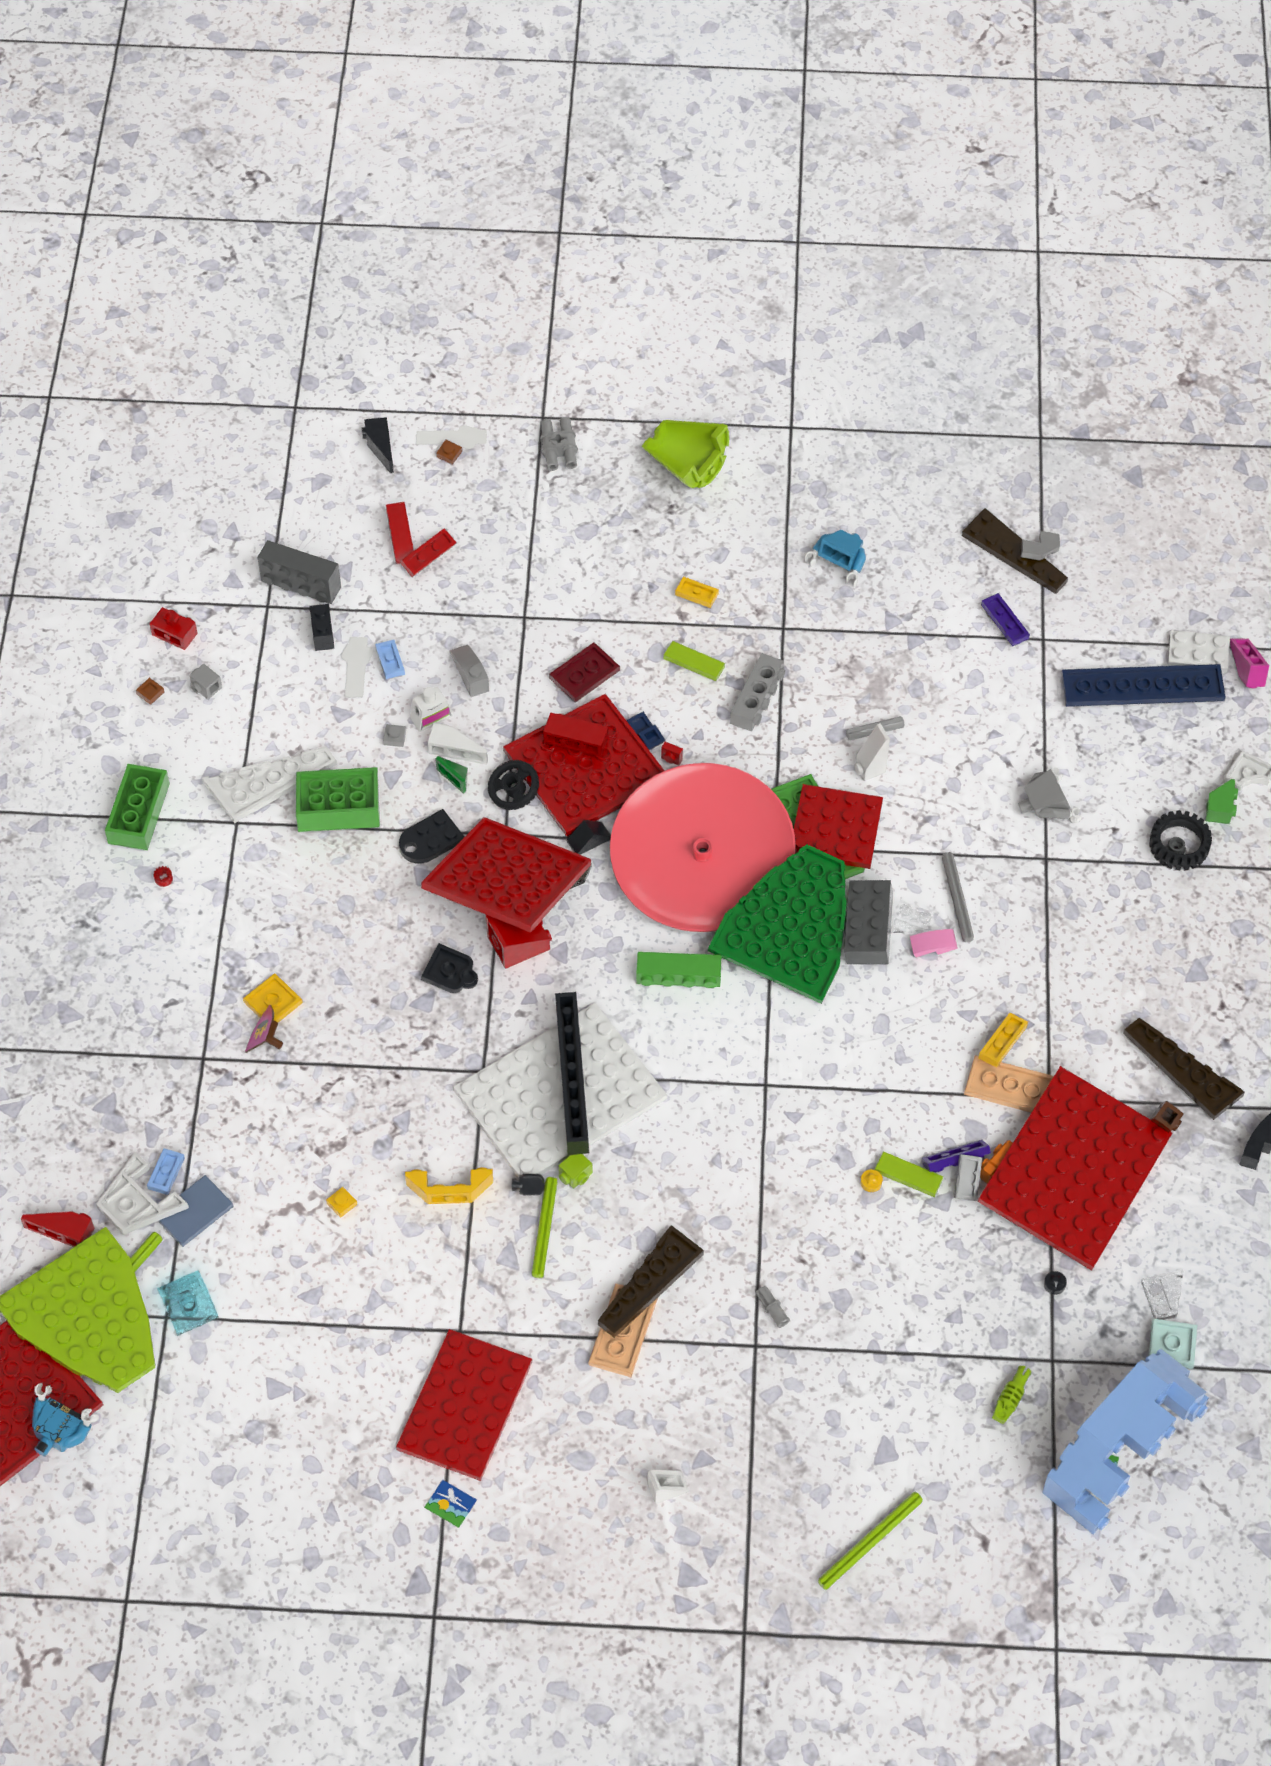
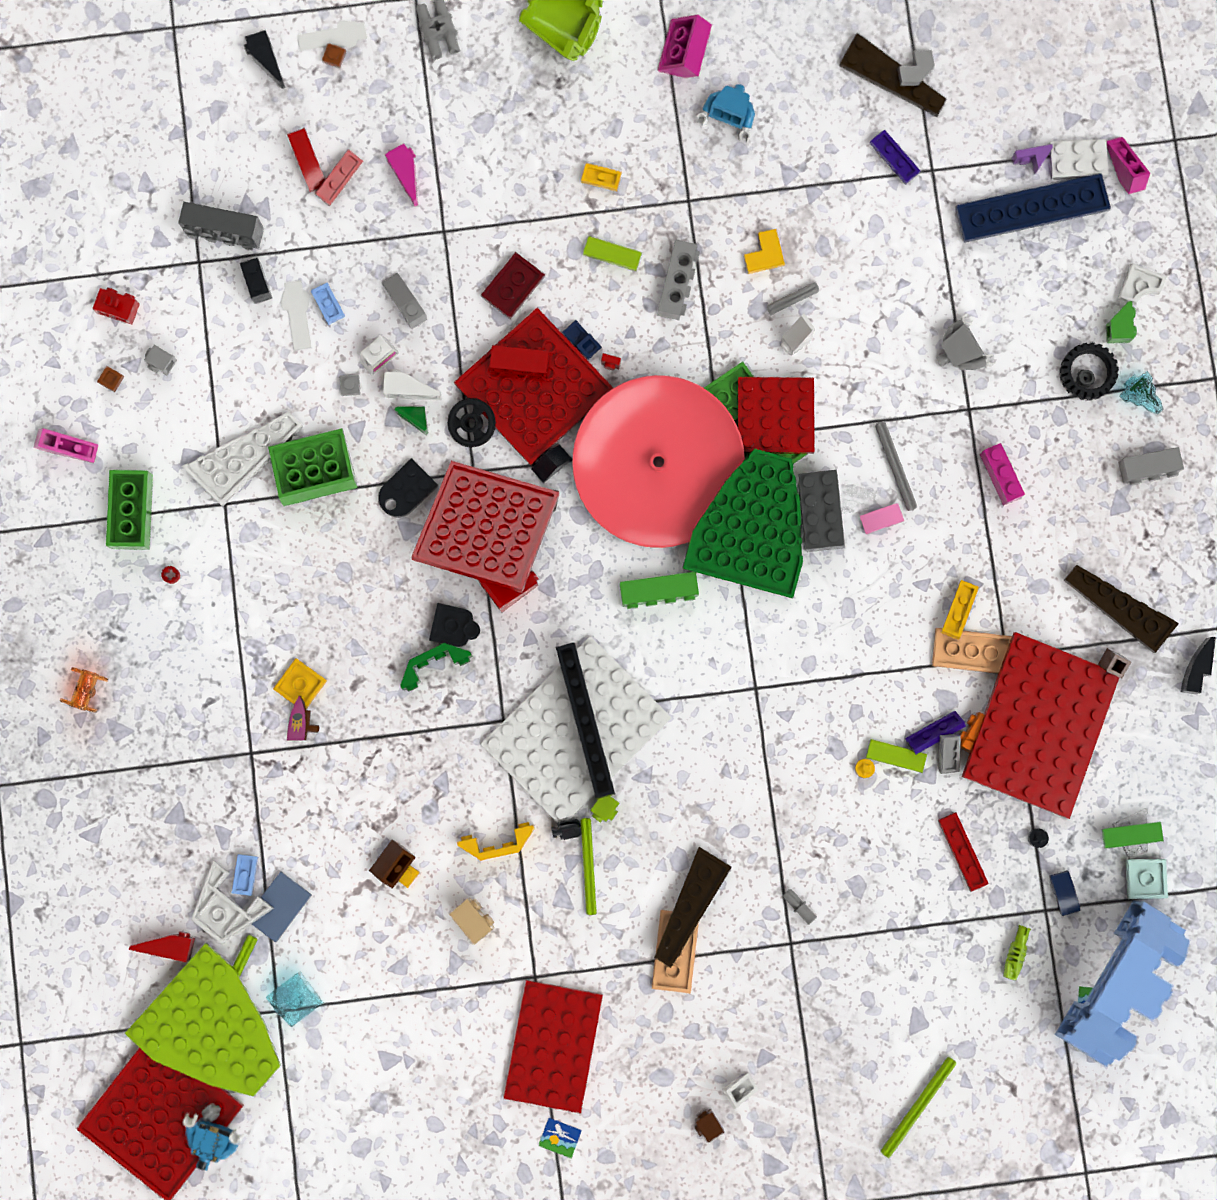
camera: 10 degrees left, 25 degrees up
none -> dark pink slope [33,428,99,463]
none -> clear orange hose [60,667,108,713]
none -> light grey plate [201,1103,221,1122]
none -> reddish brown brick [369,839,416,889]
none -> dark pink slope [385,143,418,206]
none -> green slope [400,643,473,692]
none -> tan brick [449,898,495,945]
none -> dark pink slope [658,14,712,78]
none -> reddish brown brick [694,1109,725,1143]
none -> yellow tile [744,229,785,274]
none -> red tile [938,812,989,892]
none -> dark pink brick [980,443,1025,506]
none -> medium lavender slope [1012,144,1053,174]
none -> dark blue slope [1049,870,1081,916]
none -> bright green tile [1101,822,1164,849]
none -> light grey brick [1118,447,1184,485]
none -> clear light blue rock [1119,371,1163,414]

